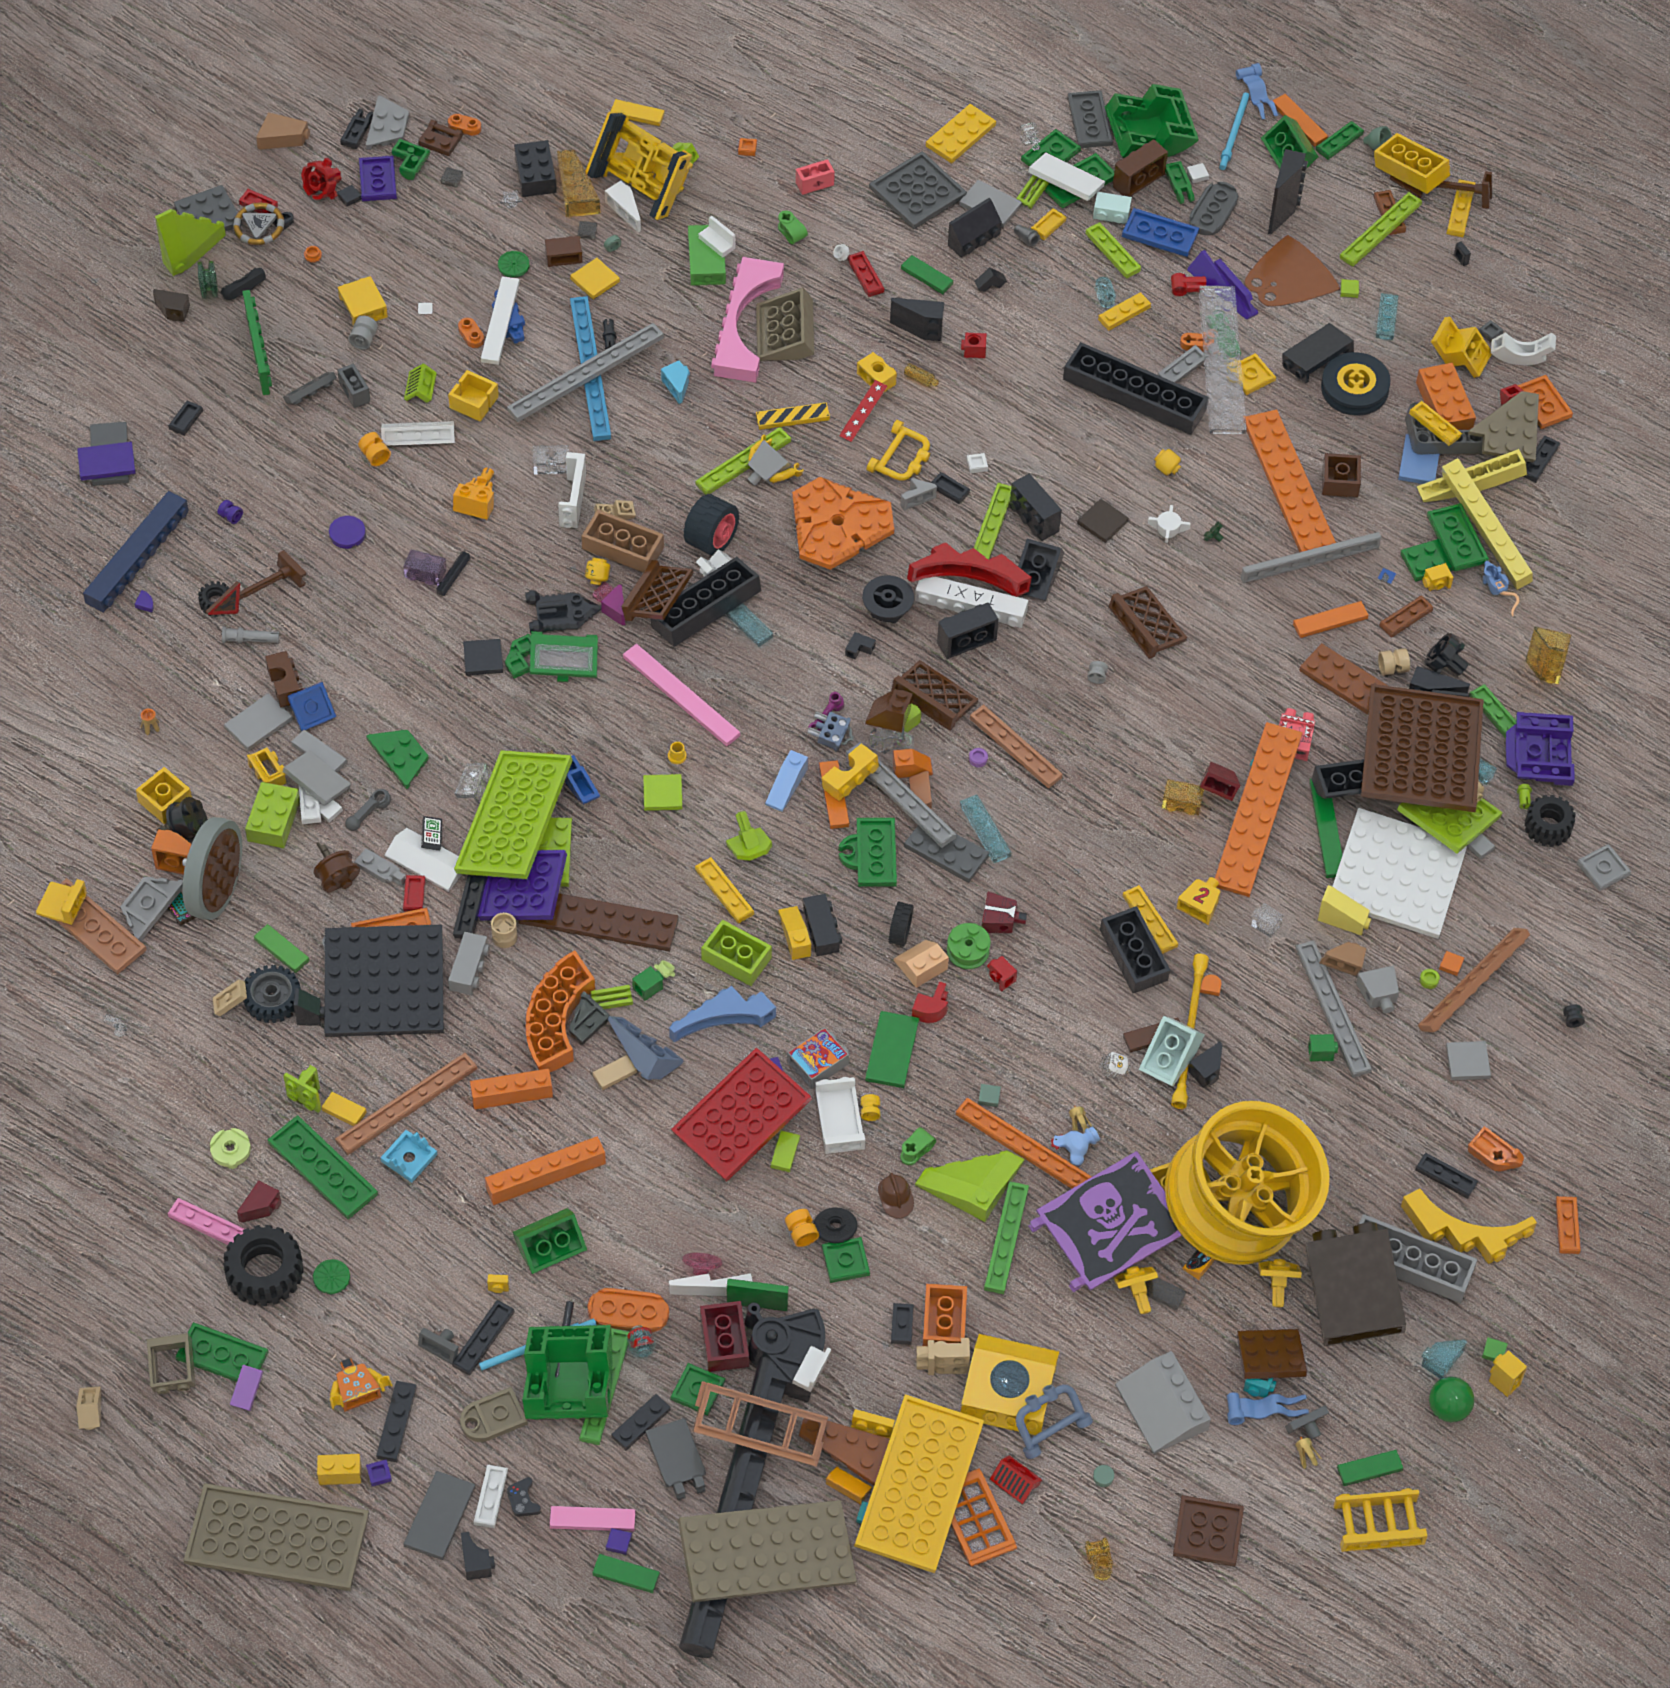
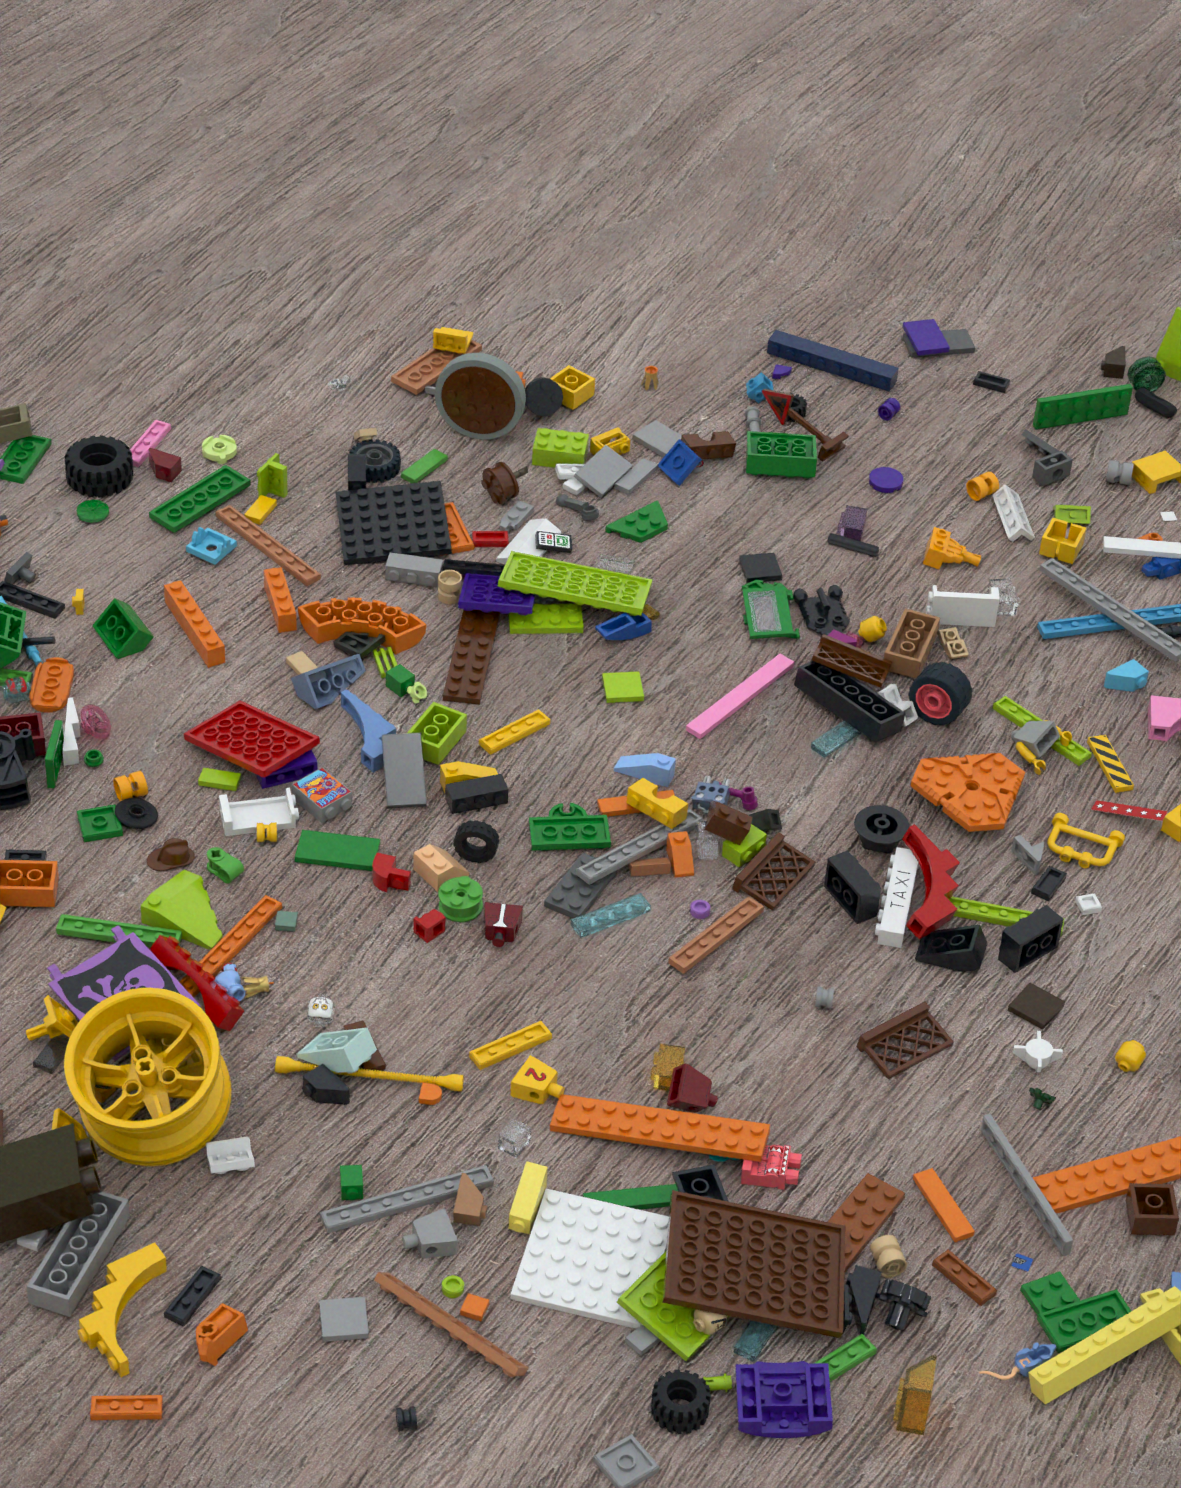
camera: 85 degrees right, 15 degrees down
yellow piece [668,742,687,764] -> none
lime piece [725,811,772,861] -> none
black piece [845,632,876,660] -> none
black brick [1099,906,1171,994] -> none
yellow brick [1422,563,1453,591] -> none
none -> green plate [84,749,104,767]
none -> red arch [149,935,244,1031]
none -> tile [382,733,427,808]
none -> dark azure brick [746,372,773,403]
none -> green slope [746,431,817,478]
none -> pearl dark grey panel [749,809,782,831]

